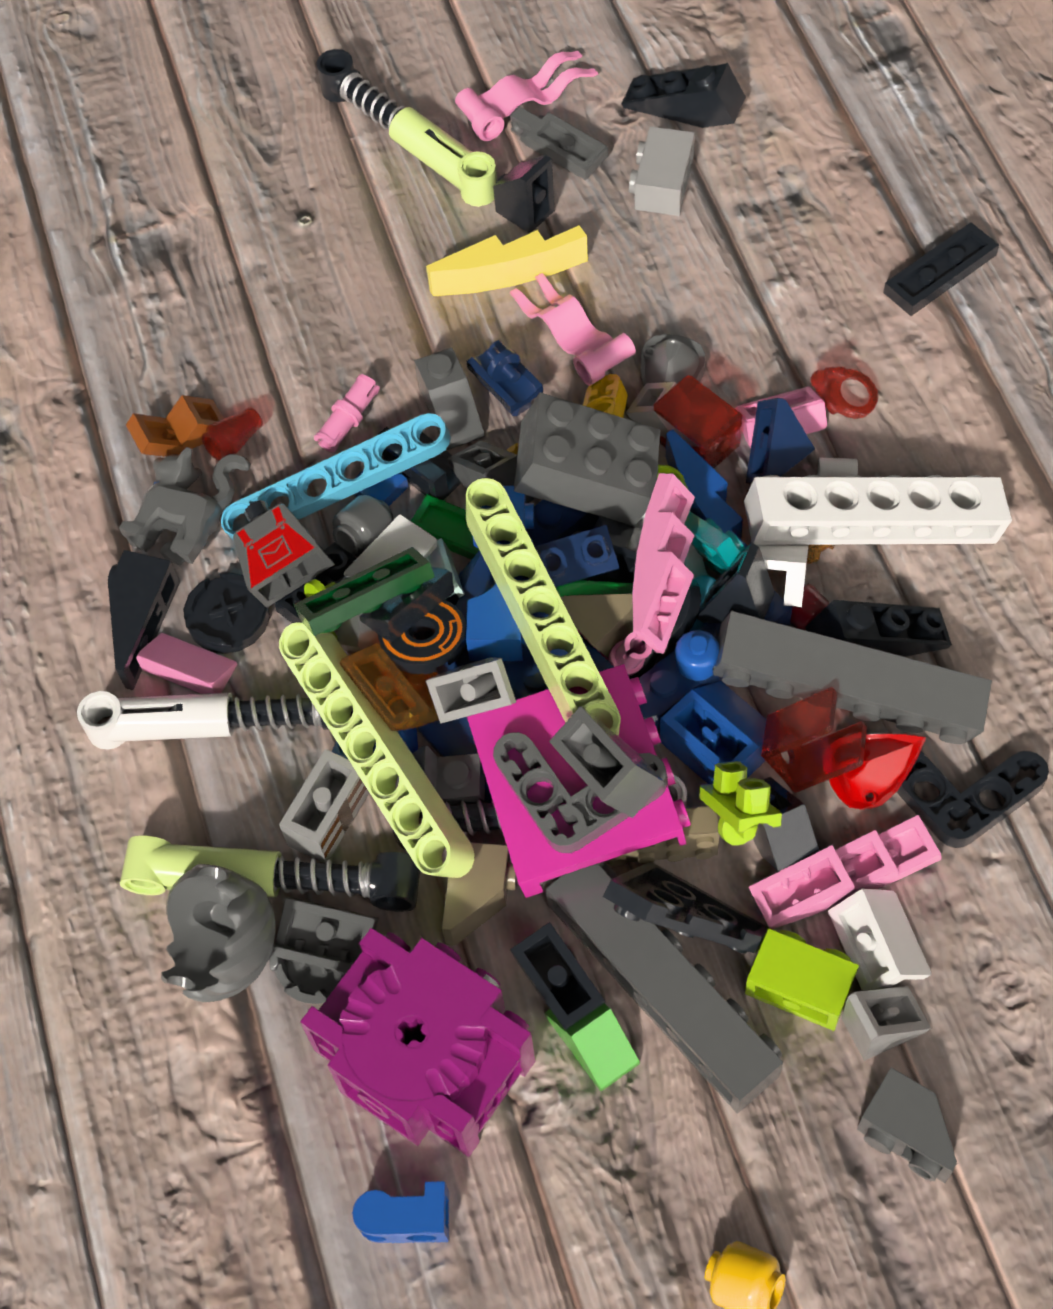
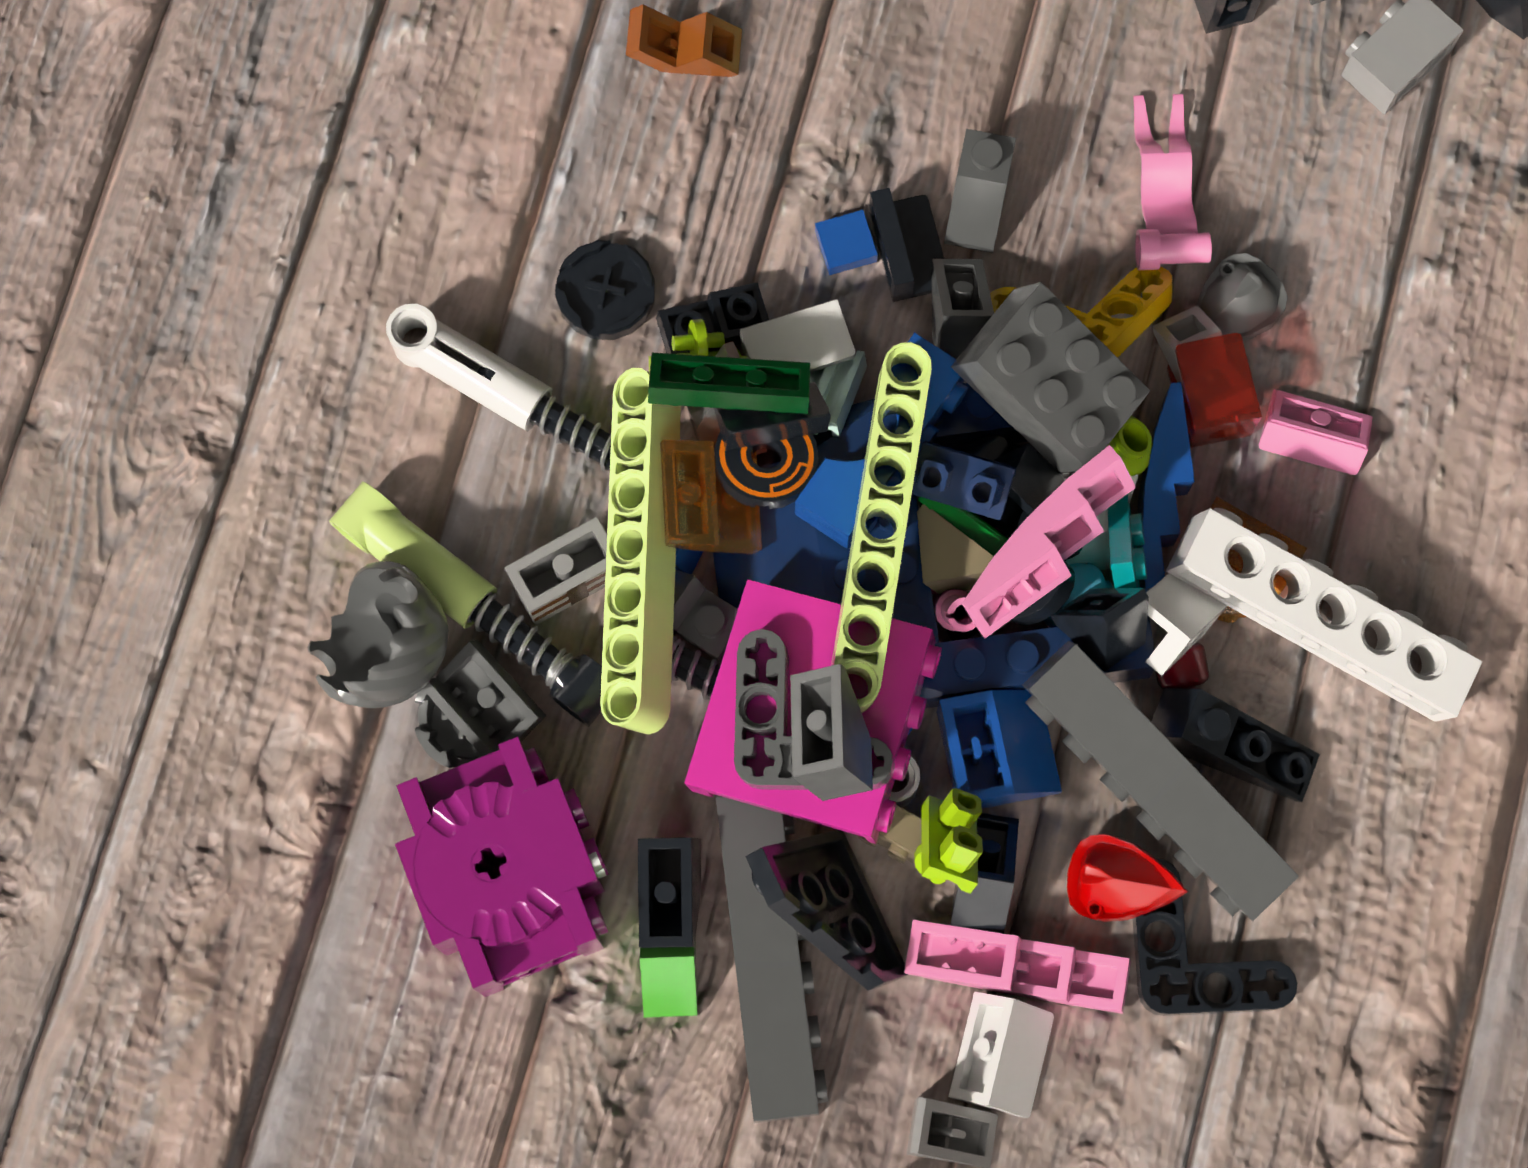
camera: 30 degrees right, 15 degrees up
black slope [108,550,180,690] -> none
dark grey animal [119,447,251,566] -> none
bright pink slope [136,633,238,694] -> none
clear red cone [202,407,263,461] -> none
medium azure beam [221,413,451,539] -> none
dark grey torso [233,500,335,608] -> none
bright pink pin [314,374,380,452] -> none
dark grey head [332,495,394,557] -> none
blue leg [352,1181,449,1243] -> none
green tile [411,494,479,560] -> none
light yellow slope [426,225,588,296] -> none
light grey slope [426,657,516,724] -> none
dark tan slope [442,843,517,946] -> none
dark blue hips [466,340,543,417] -> none
blue piece [675,630,720,681] -> none
dark blue slope [745,398,815,484] -> none
lime brick [745,928,859,1031] -> none
clear red piece [761,687,867,793] -> none
clear red piece [810,366,878,419] -> none
white hinge [817,457,858,477] -> none

